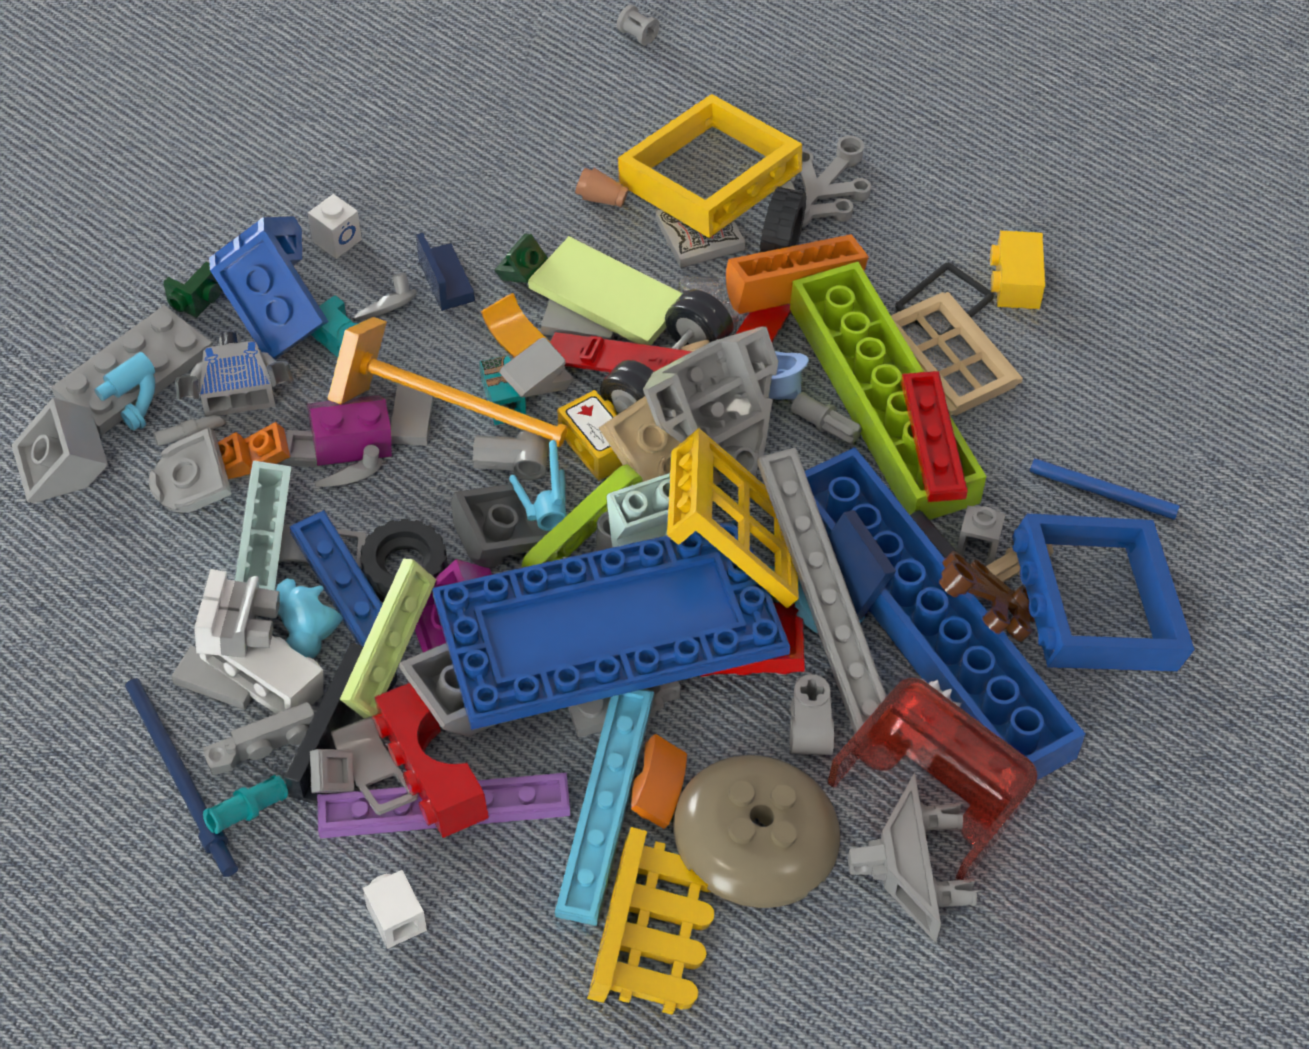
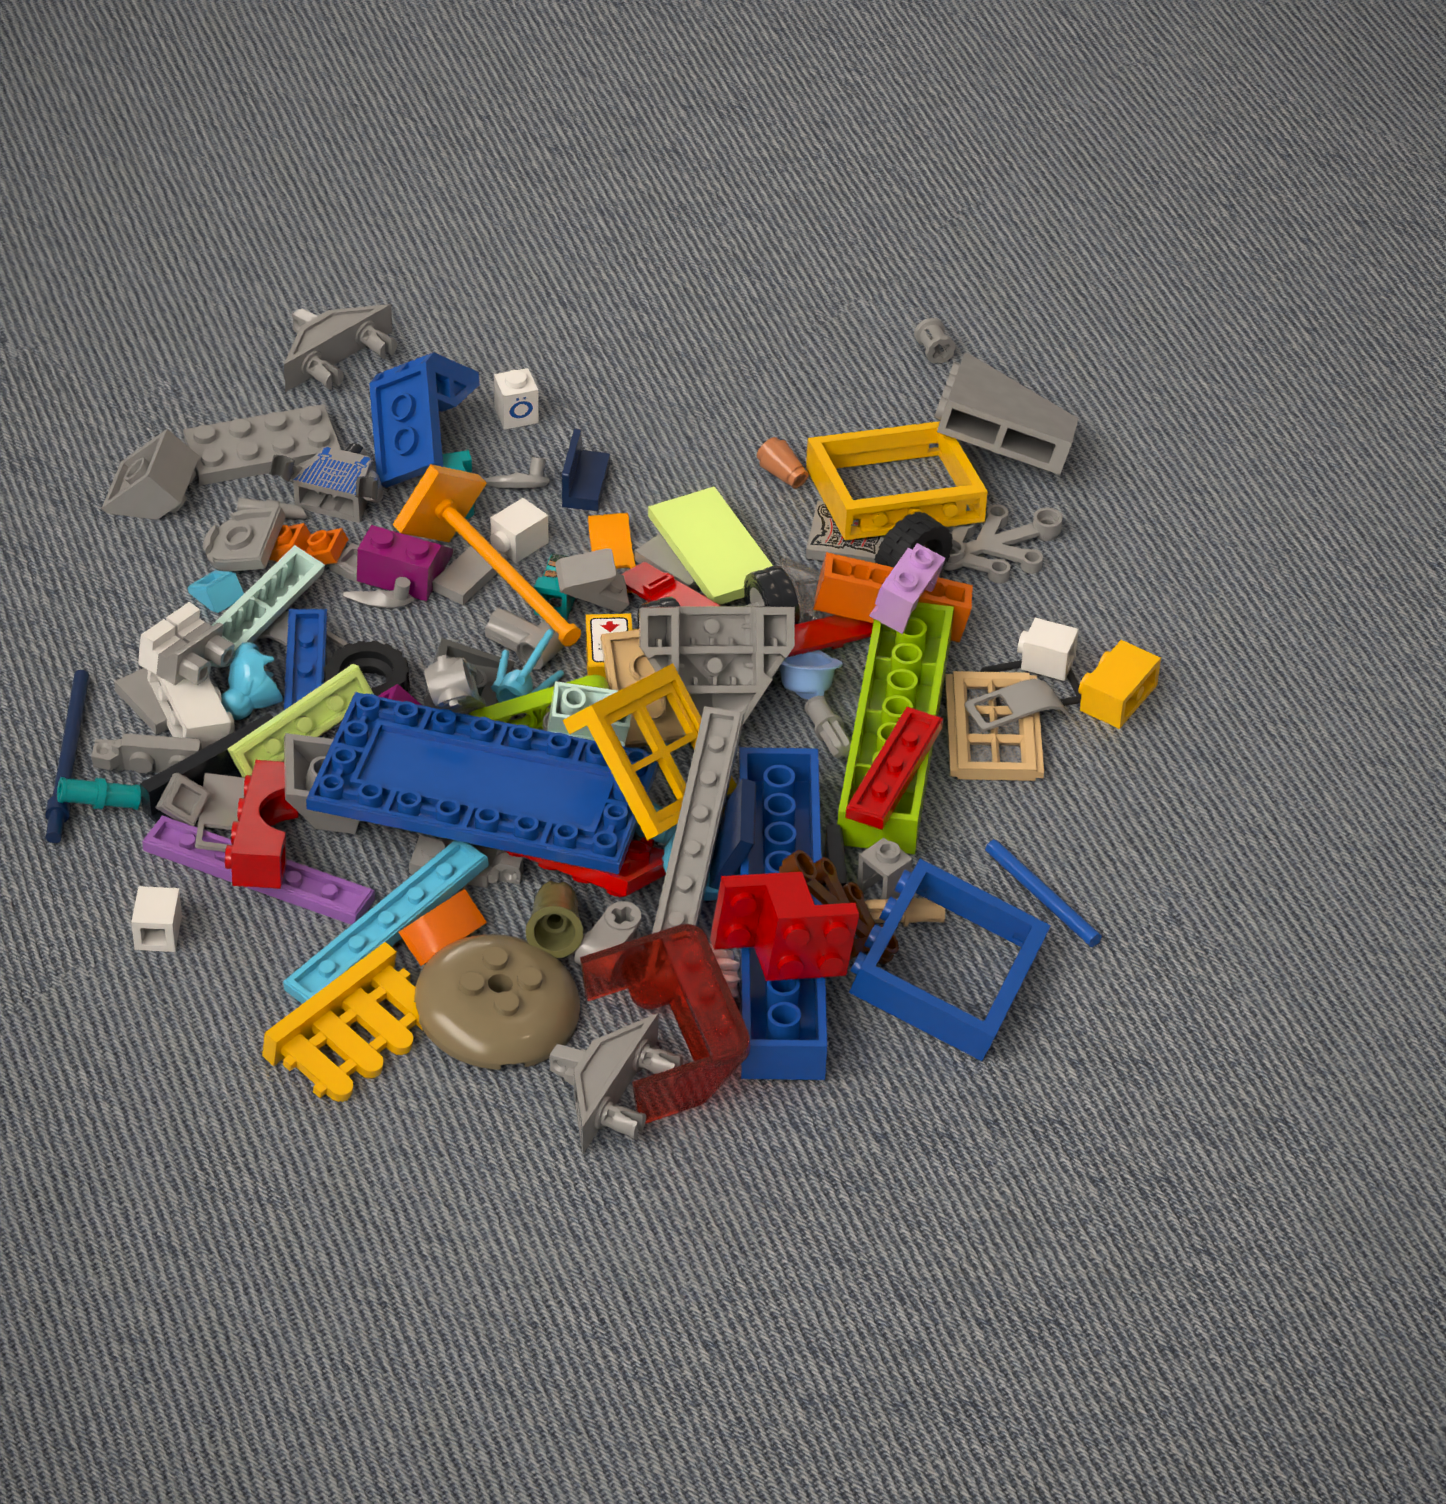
camera: 30 degrees right, 10 degrees down
medium azure plant [94,352,155,431] -> none
dark green bracket [163,261,223,318] -> none
dark green bracket [494,233,548,283] -> none
none -> medium azure slope [187,570,244,613]
none -> light grey connector [284,304,397,392]
none -> light grey piece [425,655,486,714]
none -> white brick [490,498,549,563]
none -> olive plant [526,881,583,958]
none -> red bracket [710,872,859,981]
none -> lavender window [869,543,945,634]
none -> light grey slope [934,353,1079,475]
none -> light grey piece [965,679,1070,732]
none -> white brick [1017,618,1079,681]

